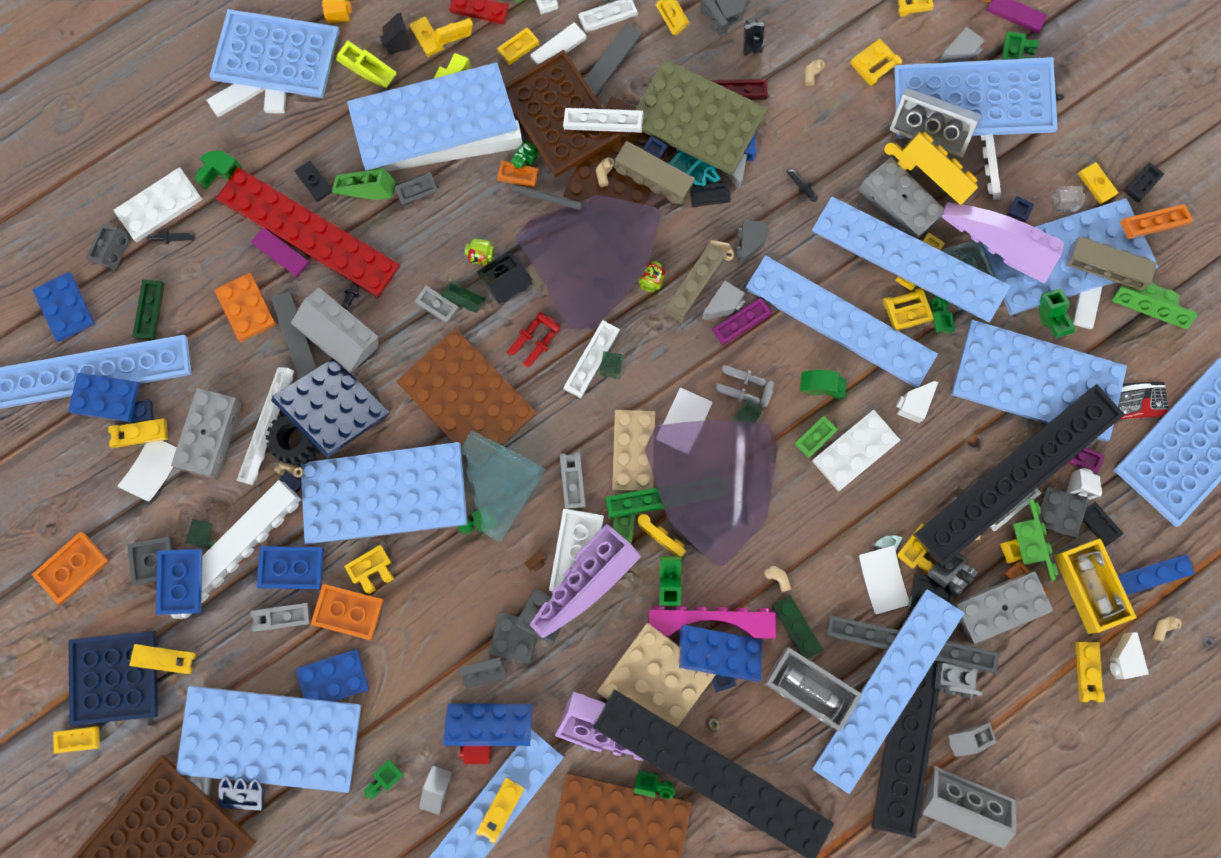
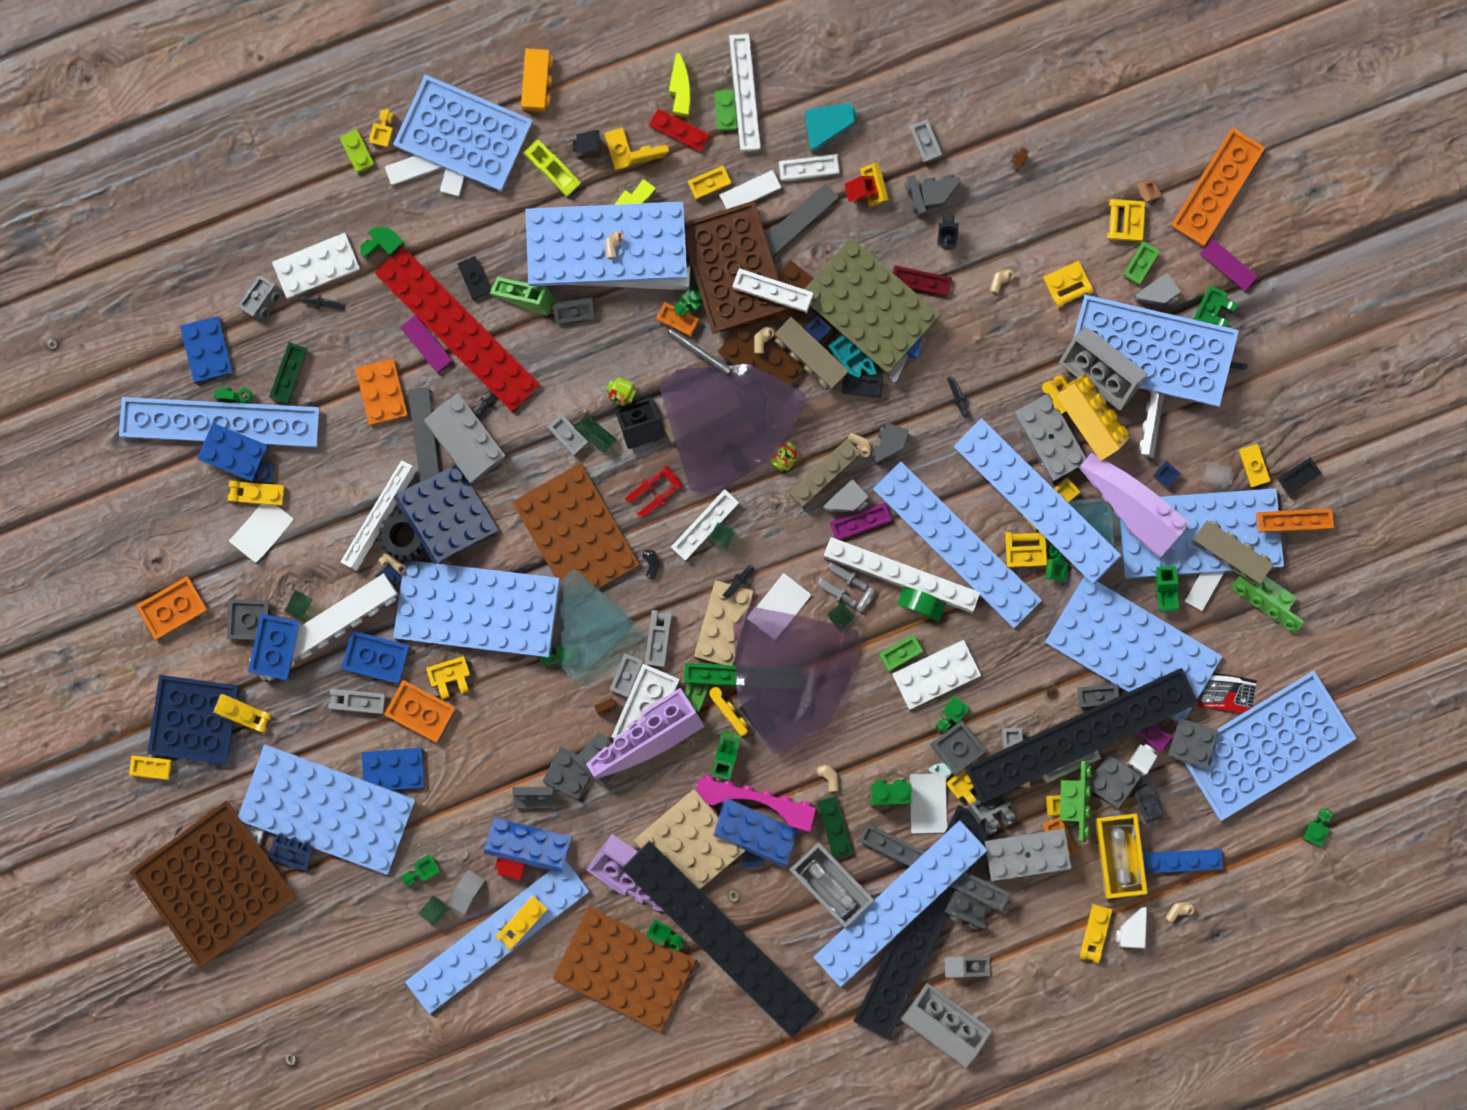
camera: 15 degrees right, 5 degrees up
light grey piece [171,388,243,480] -> none
white slope [896,381,938,423] -> none
none -> green plate [214,387,253,404]
none -> lime plate [339,129,374,173]
none -> yellow plate [369,109,394,148]
none -> clear green panel [419,895,450,927]
none -> tan arm [605,231,624,260]
none -> light grey plate [609,653,643,698]
none -> black arm [642,549,661,579]
none -> black piece [722,565,754,598]
none -> white brick [823,537,980,613]
none -> red brick [844,176,878,202]
none -> green brick [870,779,912,806]
none -> dark grey plate [930,720,986,776]
none -> green plate [935,696,970,733]
none -> light grey plate [1002,727,1023,749]
none -> dark grey plate [1077,684,1119,708]
none -> bright green plate [1122,241,1160,285]
none -> dark grey plate [1168,718,1218,769]

